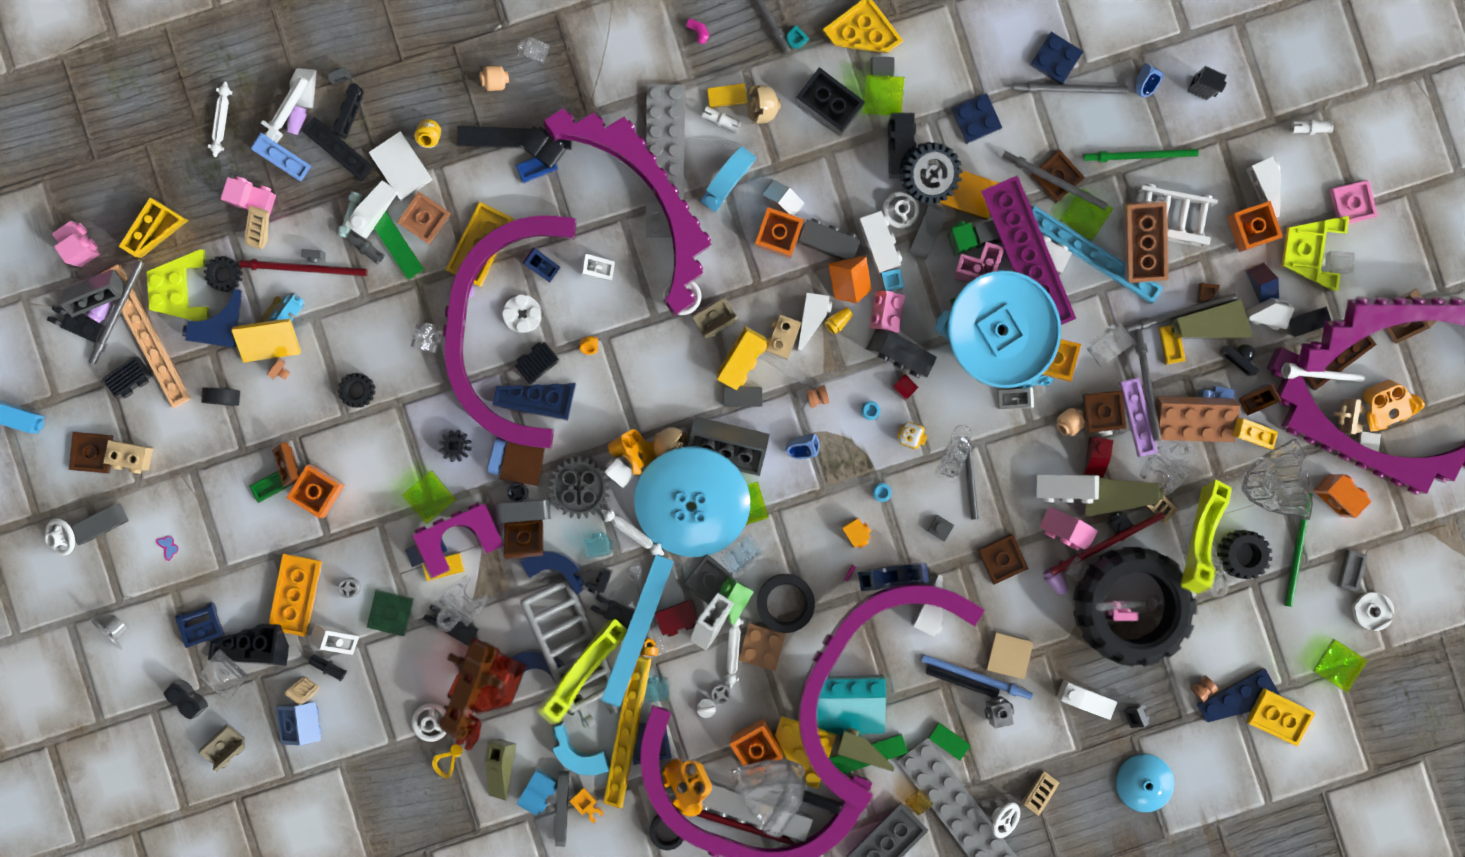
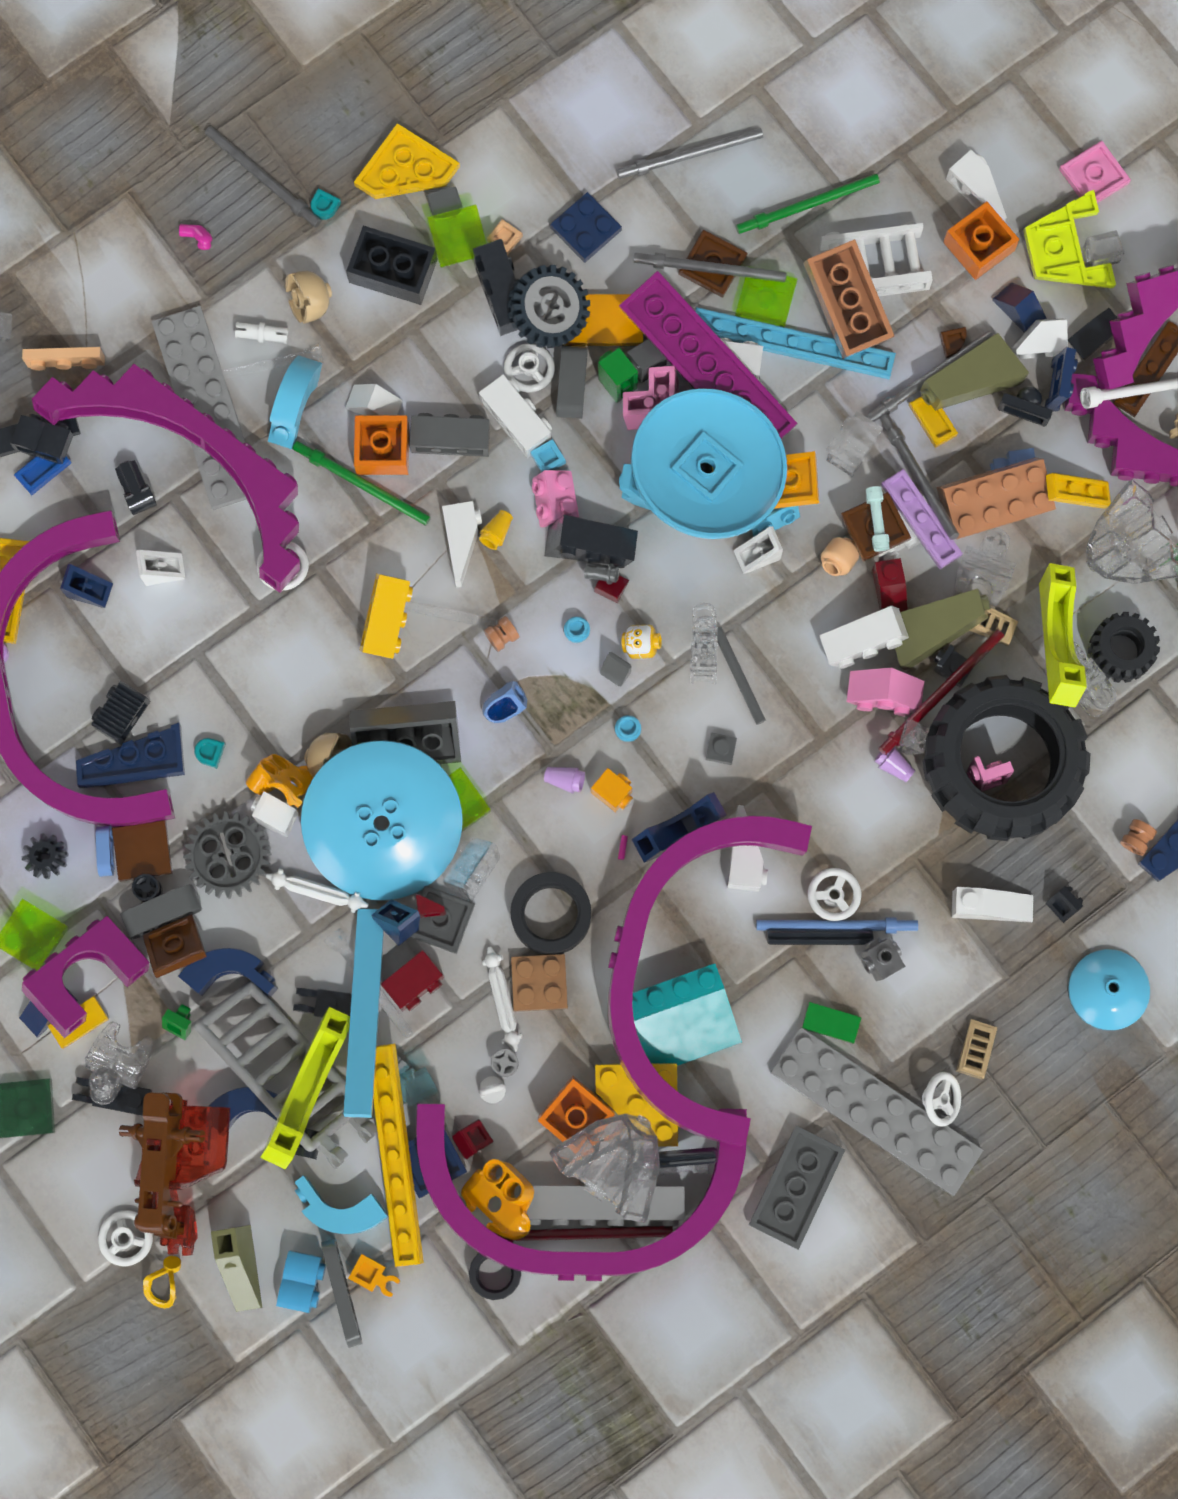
camera: 20 degrees left, 10 degrees down
white plate [502,294,542,333] -> none
light orange tile [579,336,598,355] -> none
clear light blue brick [584,532,615,559] -> none
black bracket [585,568,613,595] -> none
light orange tile [640,638,658,656] -> none
white slope [690,593,734,651] -> none
dark tan bracket [691,295,738,339] -> none
yellow tile [707,83,747,108] -> none
slope [719,576,754,625] -> none
dark grey tile [724,387,762,407] -> none
tan brick [766,314,802,360] -> none
orange slope [828,255,872,303] -> none
green tile [829,733,908,774] -> none
olive slope [836,727,894,772] -> none
clear yellow plate [905,789,933,816] -> none
reddish brown tile [977,534,1029,585] -> none
tan tile [986,632,1033,679] -> none
dark blue plate [1030,31,1084,84] -> none
clear piece [1096,595,1161,611] -> none
medium blue rock [1135,63,1164,97] -> none
black brick [1187,66,1227,100] -> none
reddish brown slope [1238,384,1282,416] -> none
white pin [1291,119,1334,135] -> none
none -> light nougat plate [22,347,105,371]
none -> black piece [115,460,157,515]
none -> green tile [162,1004,192,1040]
none -> teal tile [194,738,226,769]
none -> green bar [293,441,431,526]
none -> dark blue slope [371,899,420,946]
none -> dark red slope [416,894,446,918]
none -> dark red slope [452,1119,494,1160]
none -> light nougat tile [487,219,523,256]
none -> lavender cone [544,767,585,794]
none -> dark grey pin [584,562,619,584]
none -> dark grey slope [600,652,632,687]
none -> white piece [808,868,861,921]
none -> light aqua bar [866,486,890,552]
none -> dark blue plate [1044,347,1078,412]

